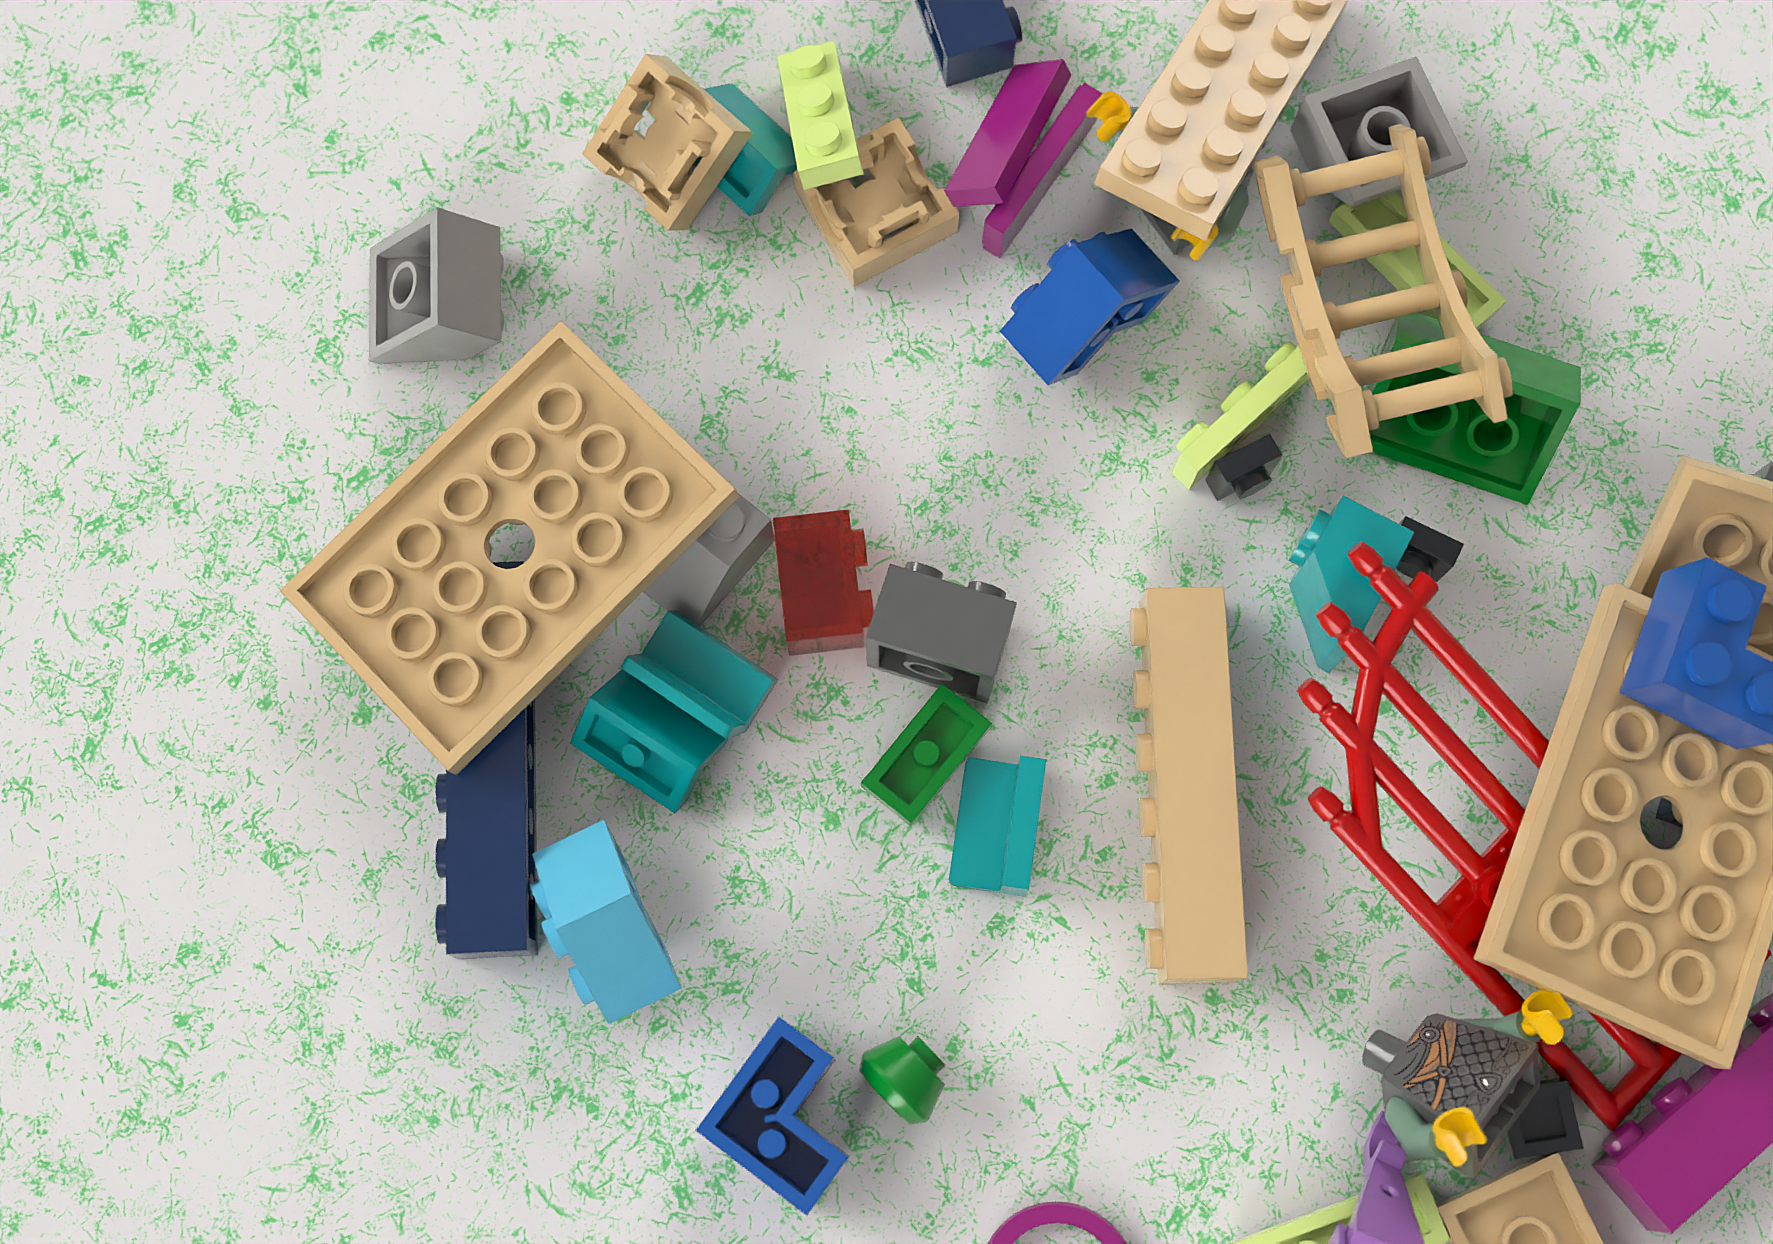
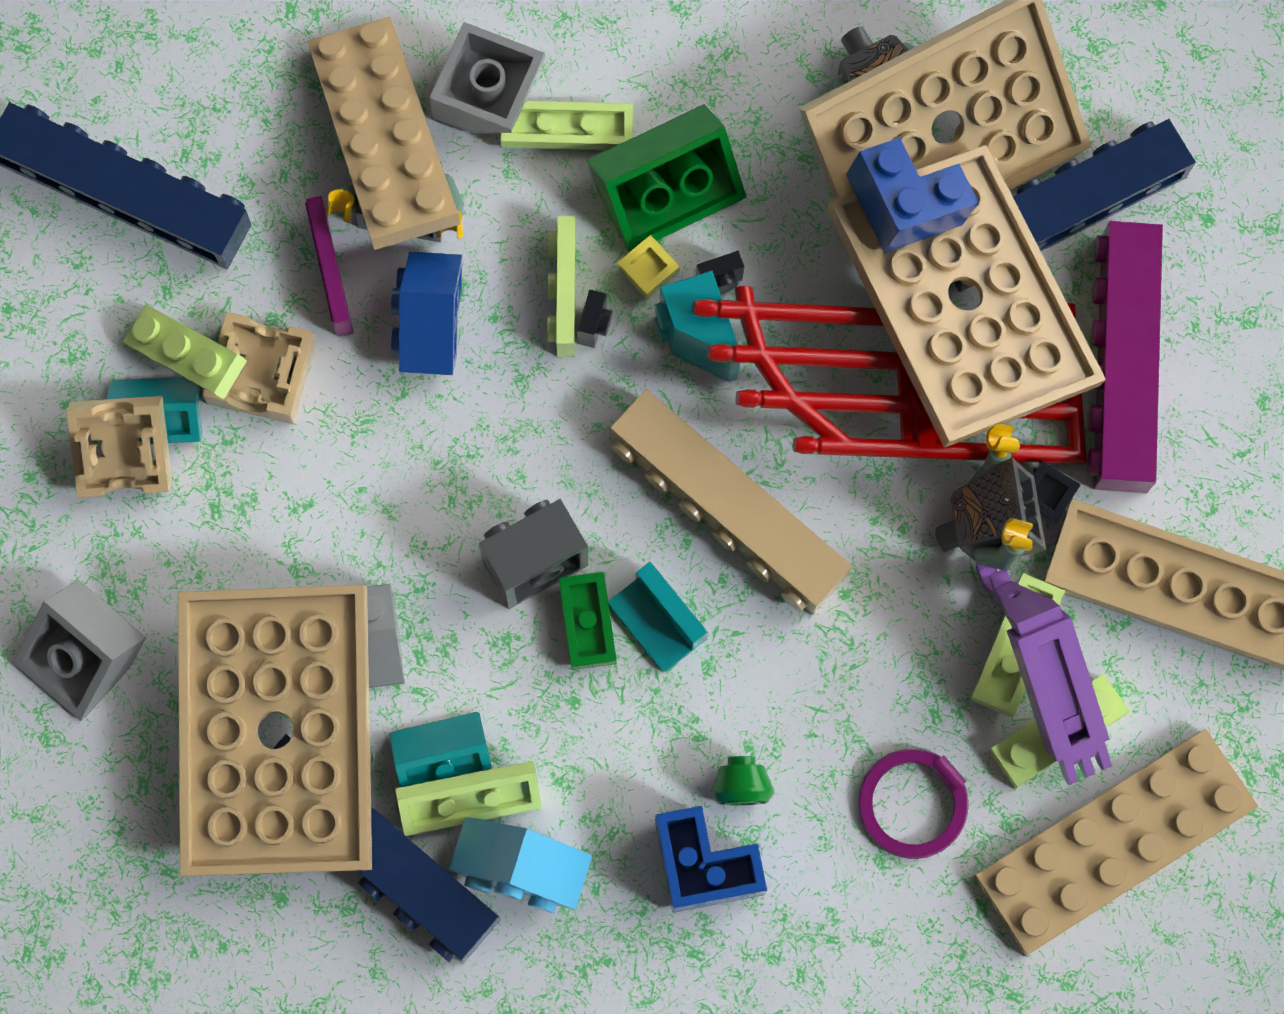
camera: 50 degrees left, 0 degrees up
teal panel [621,610,779,739] -> none
clear red brick [773,509,874,656] -> none
magenta tile [944,59,1072,207] -> none
tan fence [1253,124,1513,458] -> none
none -> yellowish green plate [395,761,542,836]
none -> light yellow plate [617,235,680,300]

